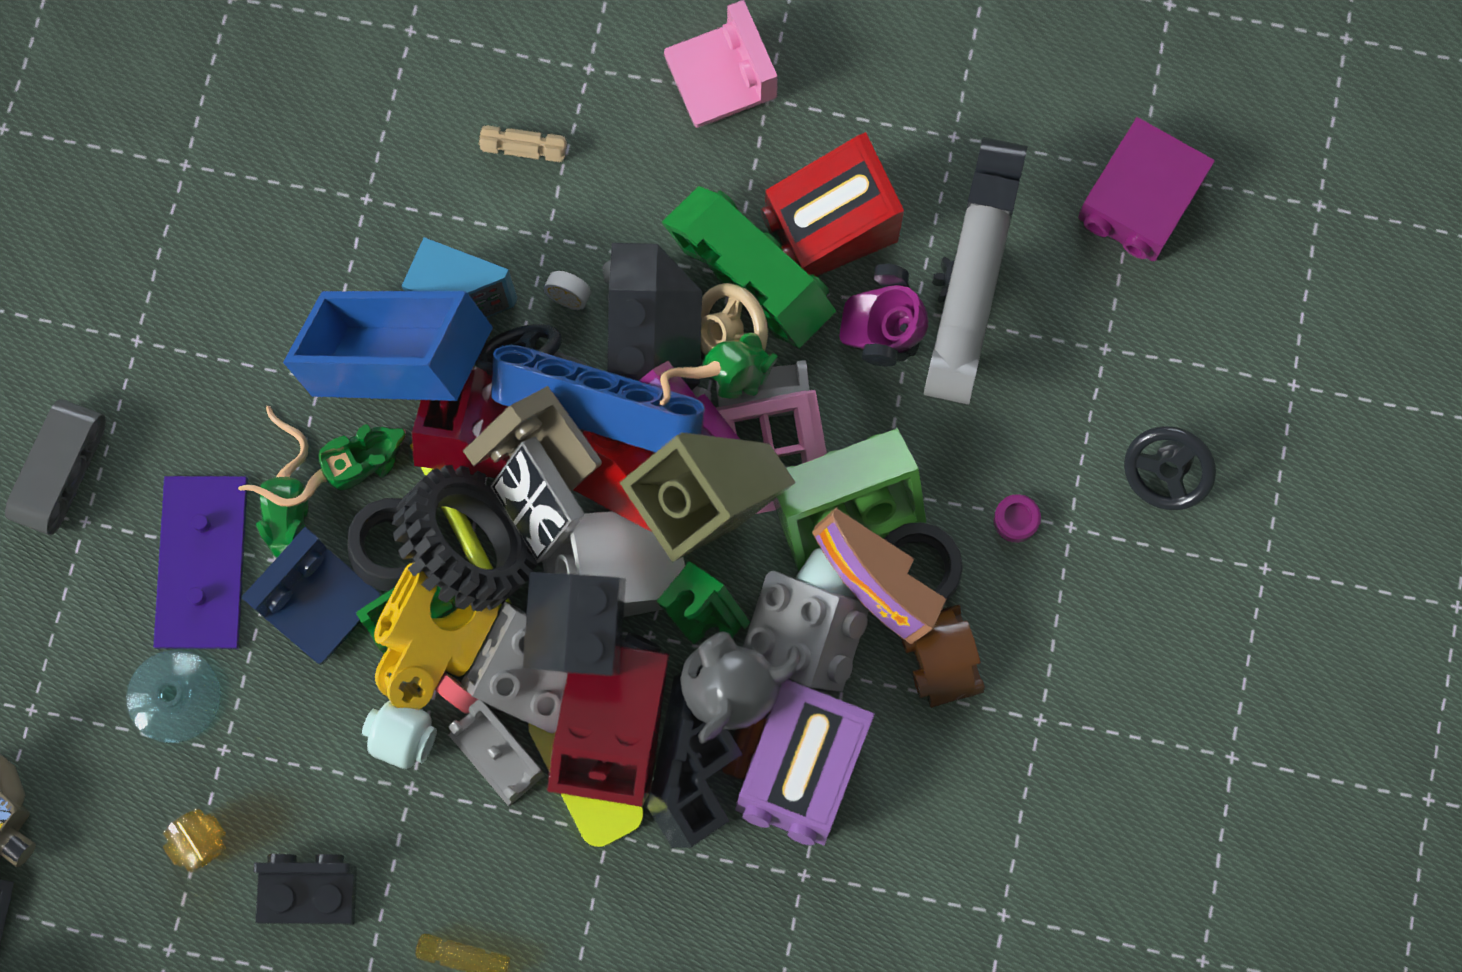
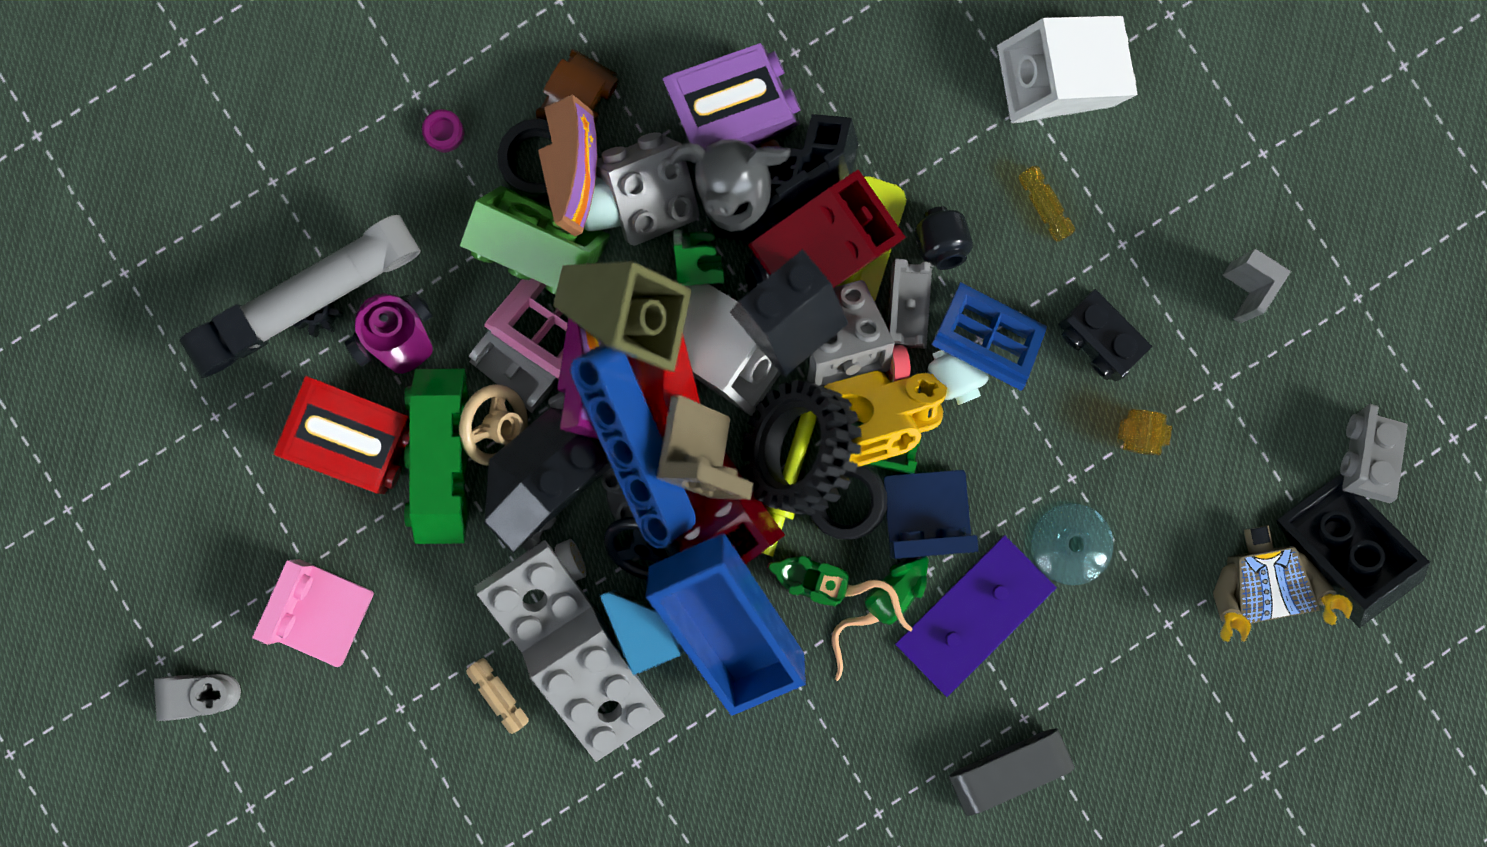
camera: 140 degrees left, 10 degrees up
tile [491,437,584,563] -> none
green animal [660,332,778,405] -> none
magenta panel [1078,117,1215,261] -> none
black piece [1124,426,1216,510] -> none
none -> light grey bracket [474,540,665,762]
none -> black head [915,206,973,270]
none -> blue piece [932,282,1047,391]

